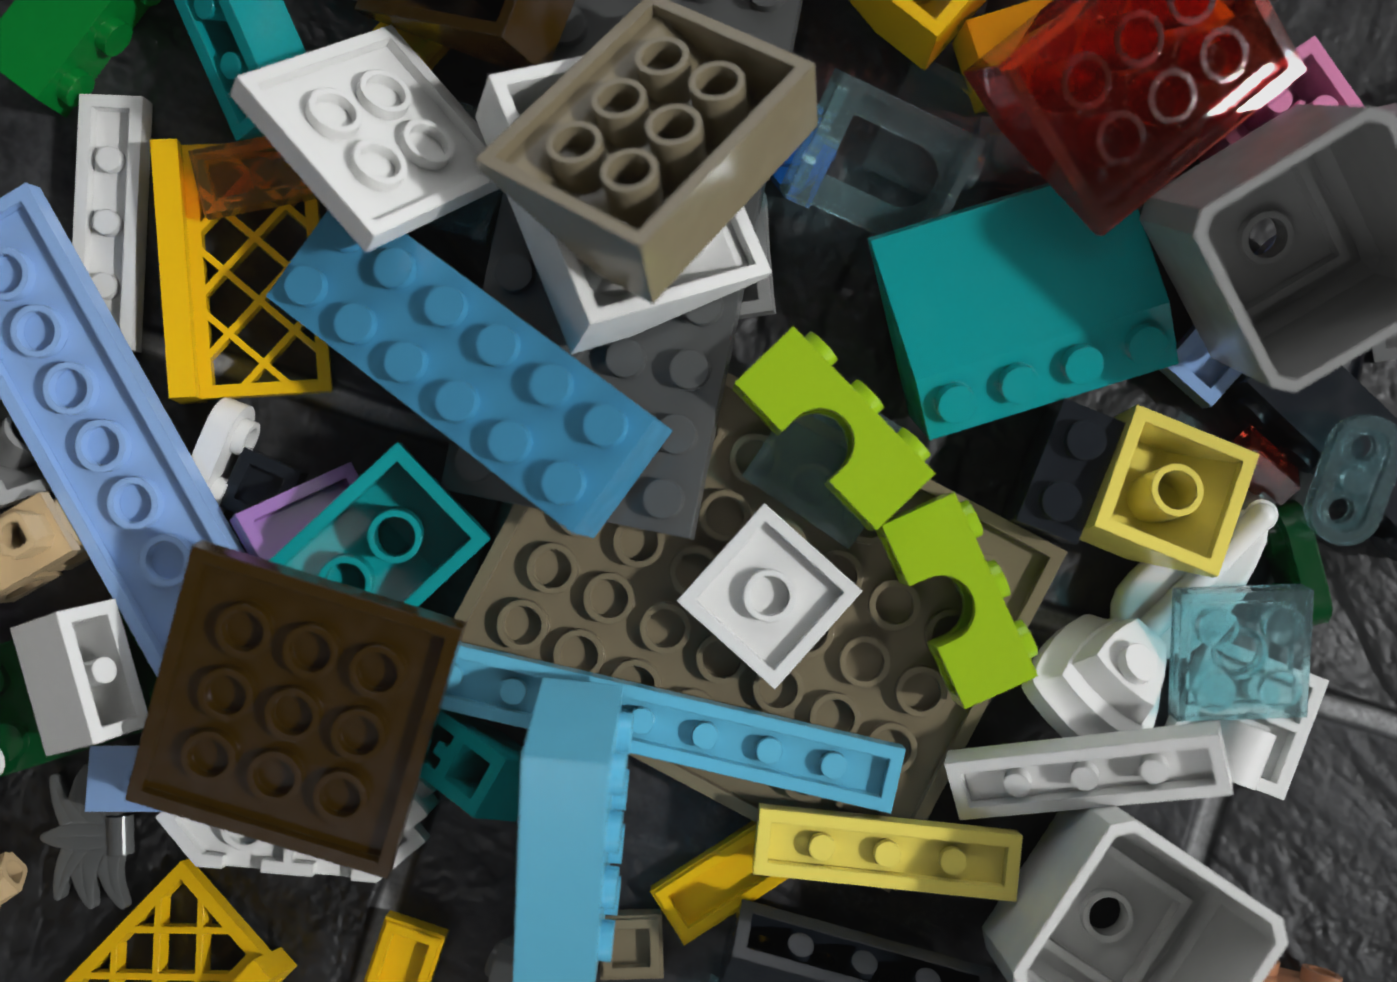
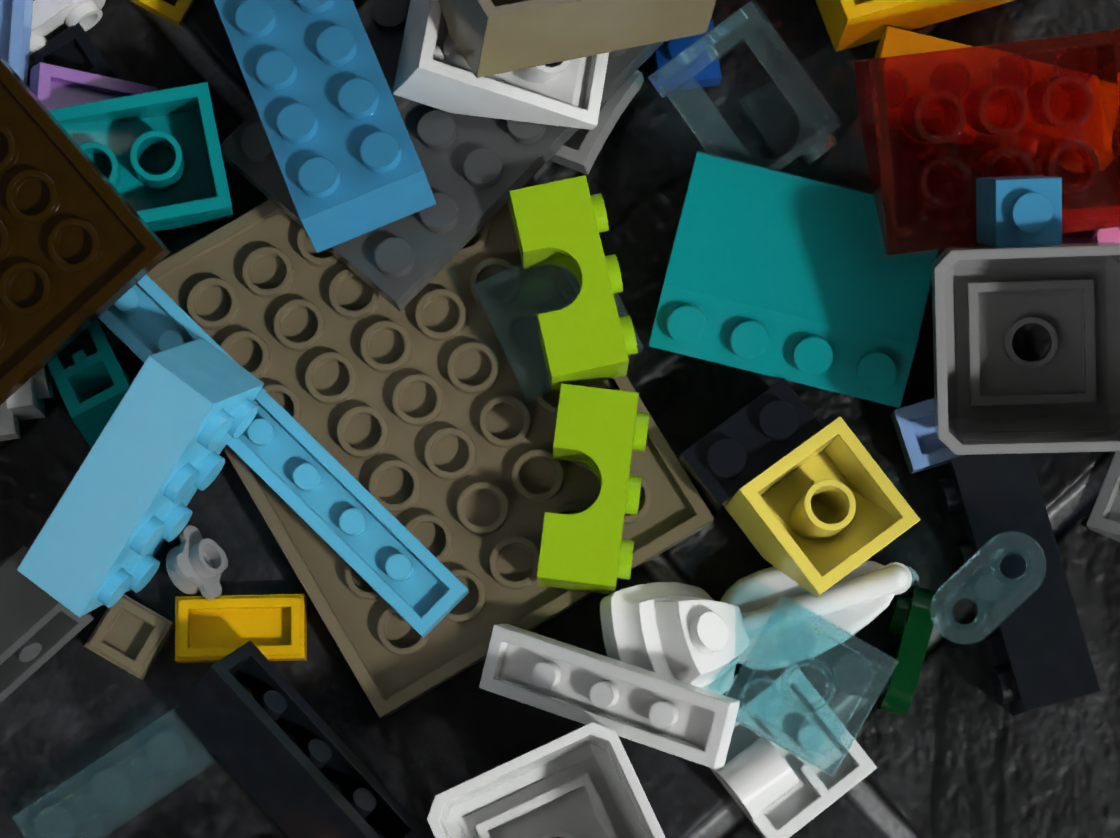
camera: 30 degrees right, 10 degrees down
white plate [677,503,862,689] -> none
light yellow plate [752,803,1023,902] -> none
clear red plate [1231,425,1301,506] -> none
none -> light grey plate [166,525,228,599]
none -> dark azure brick [976,175,1062,247]

